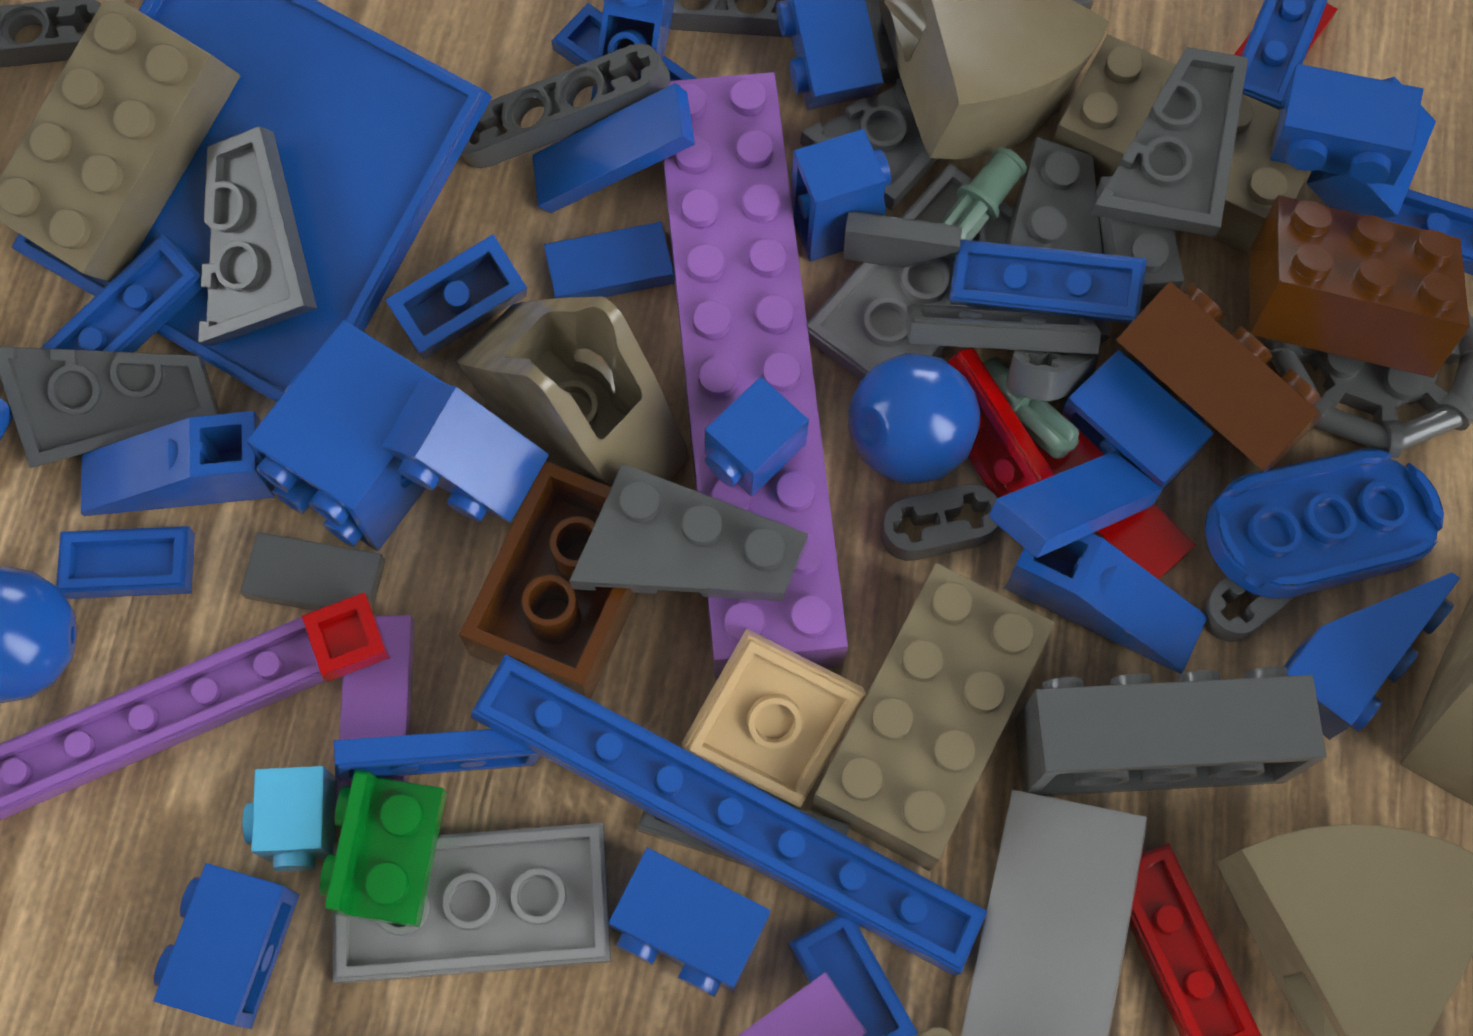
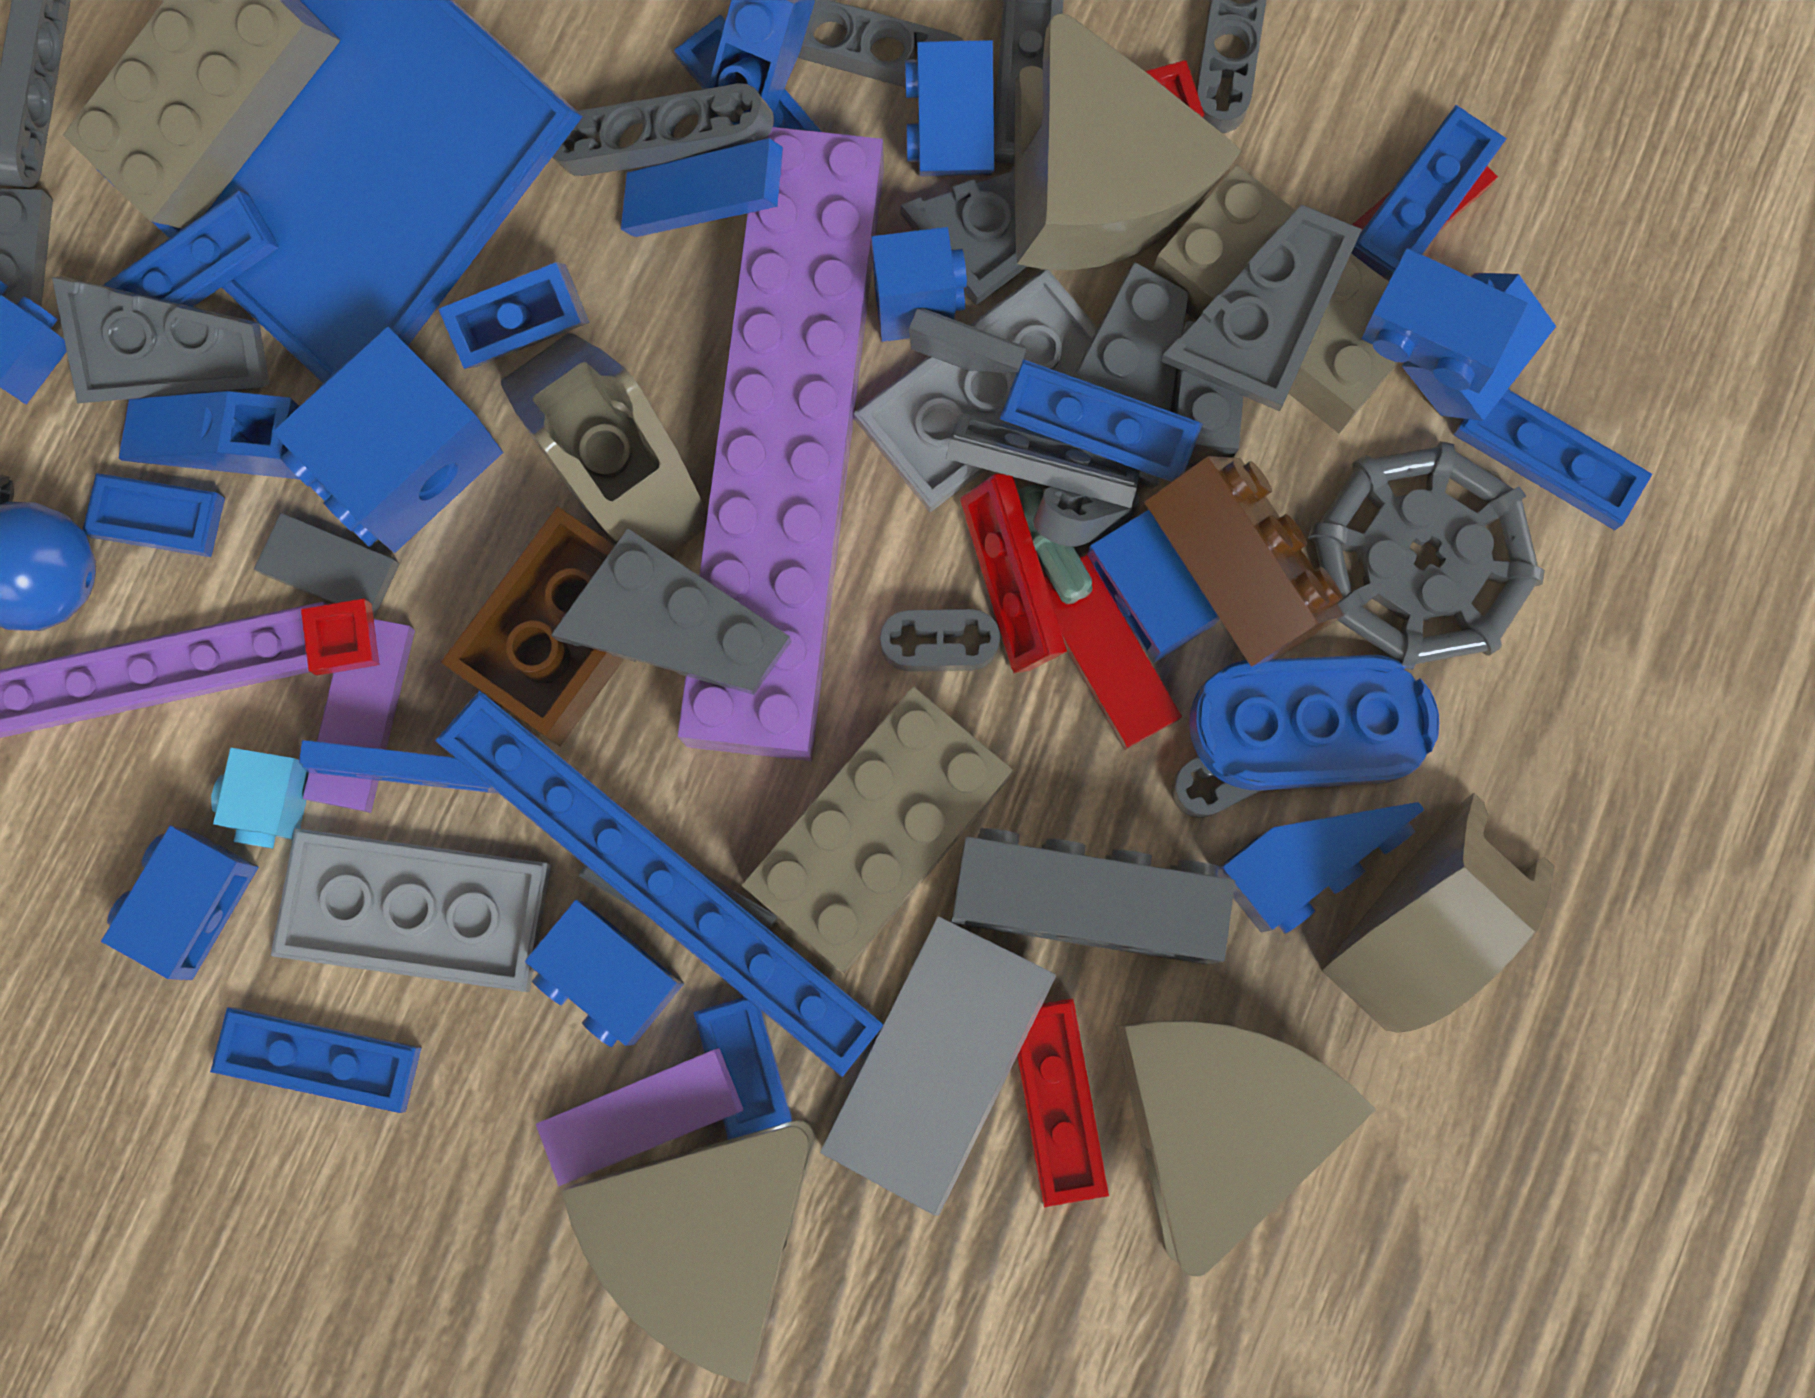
camera: 15 degrees right, 10 degrees up
wing [198,126,317,346] -> none
green bracket [319,769,447,928] -> none
brick [381,378,549,522] -> none
blue tile [544,222,674,298] -> none
tan tile [682,628,866,808] -> none
blue brick [704,376,809,496] -> none
blue piece [848,353,980,484] -> none
sand green axle [940,147,1027,259] -> none
blue tile [988,451,1162,558] -> none
blue slope [1004,533,1208,674] -> none
reddish brown brick [1250,195,1470,378] -> none

